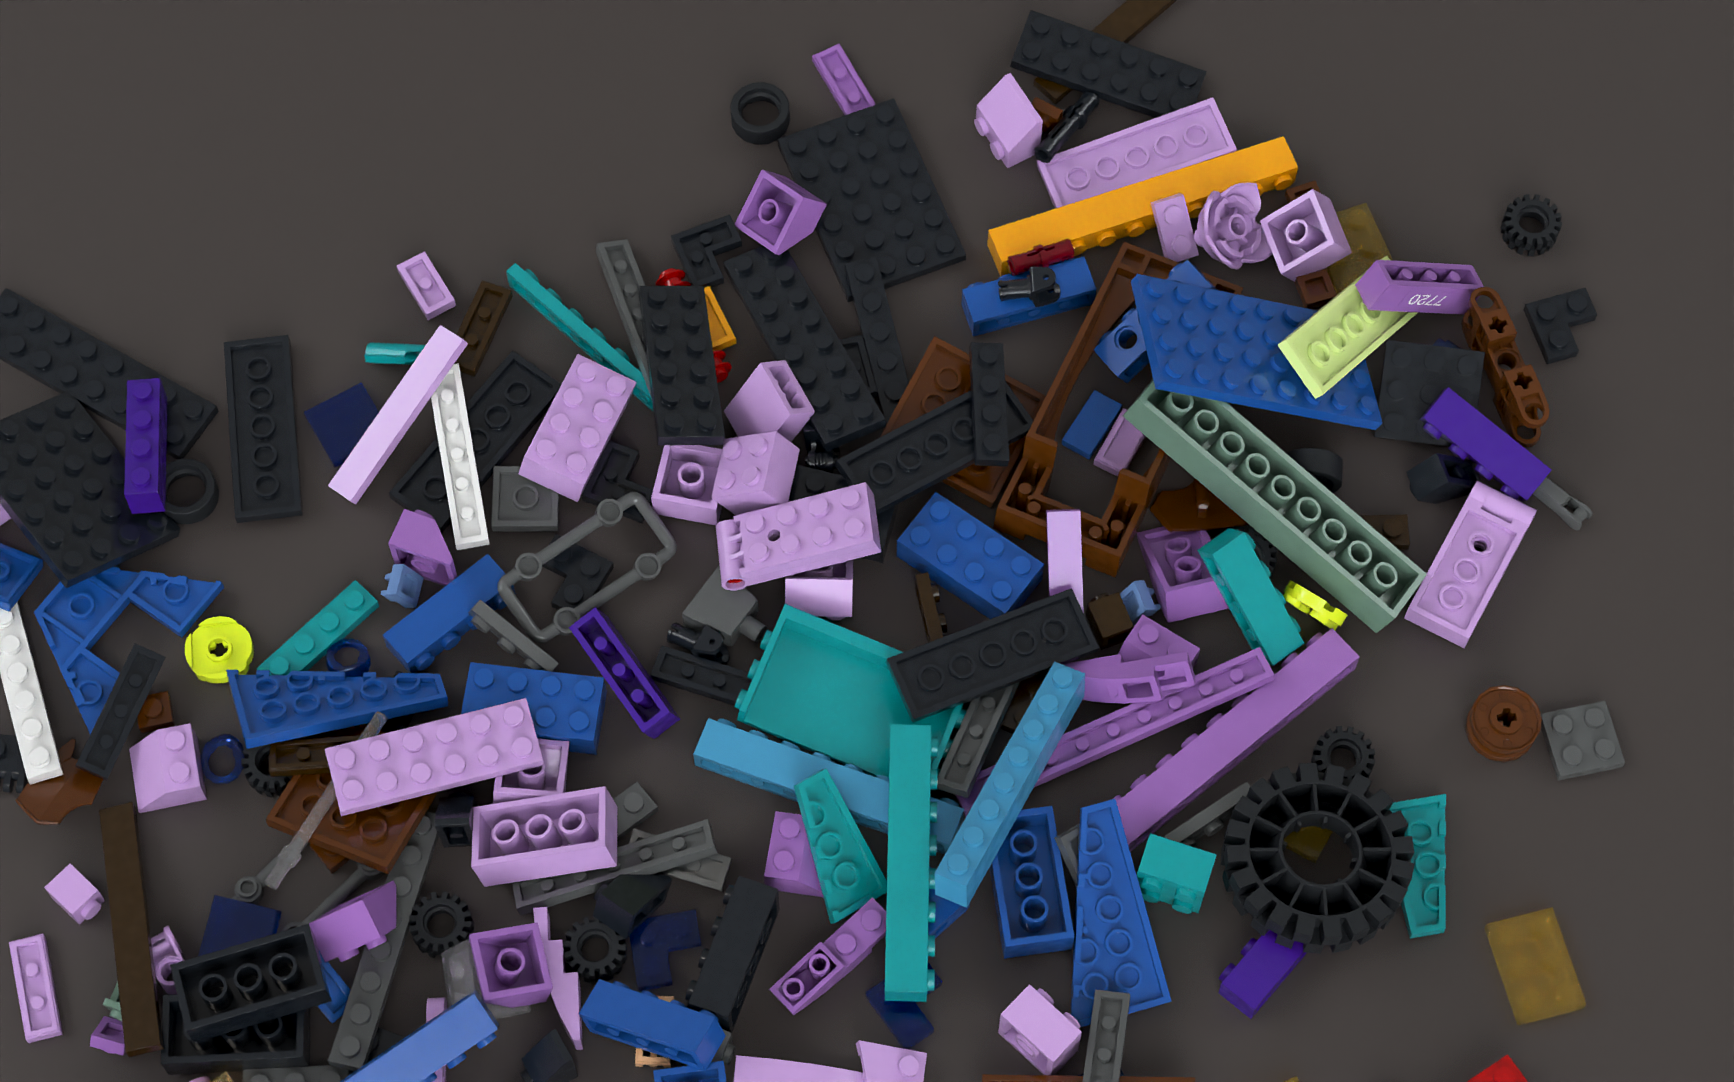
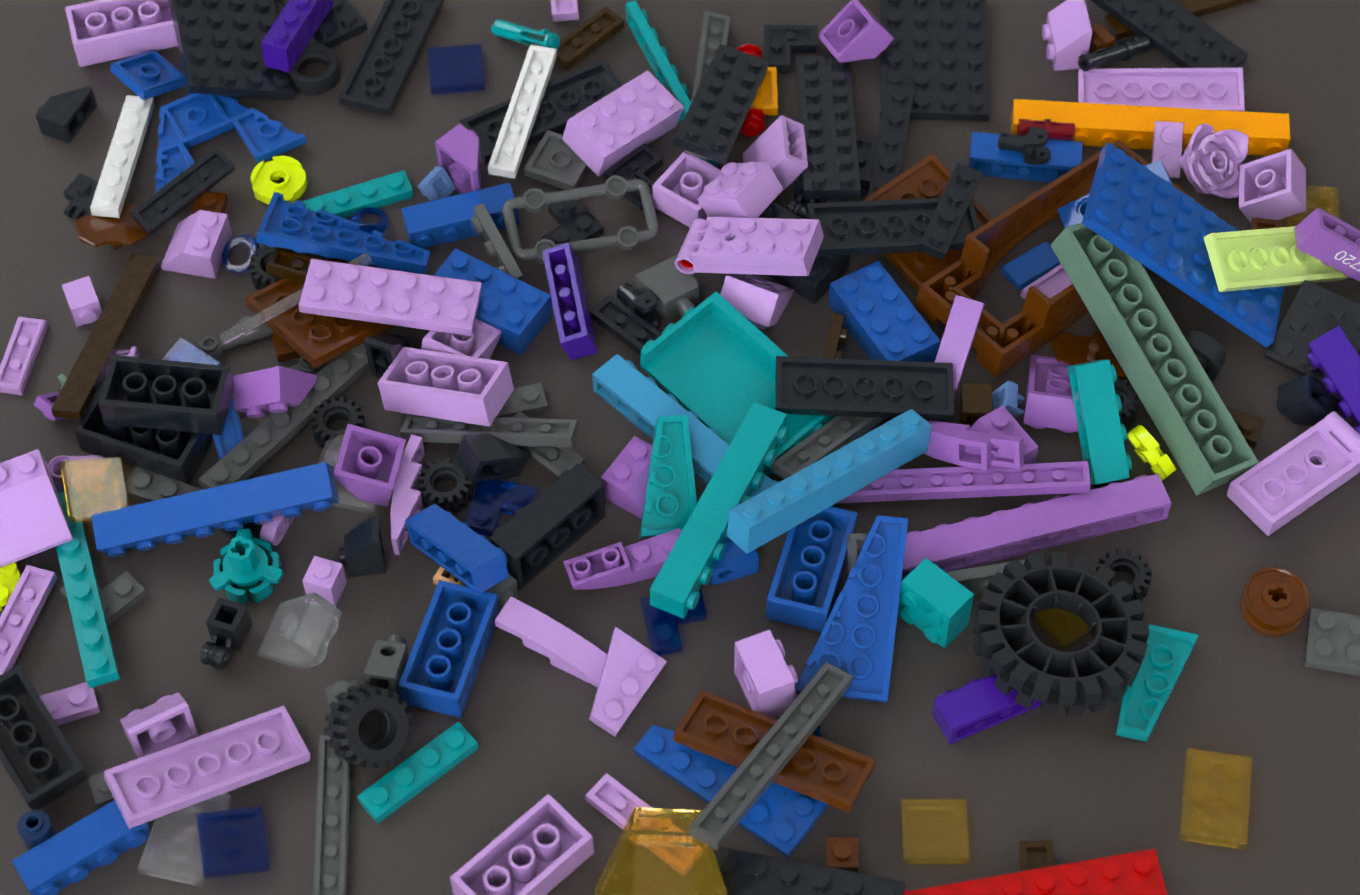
camera: 25 degrees right, 10 degrees down
lavender tile [328,325,468,505] -> none

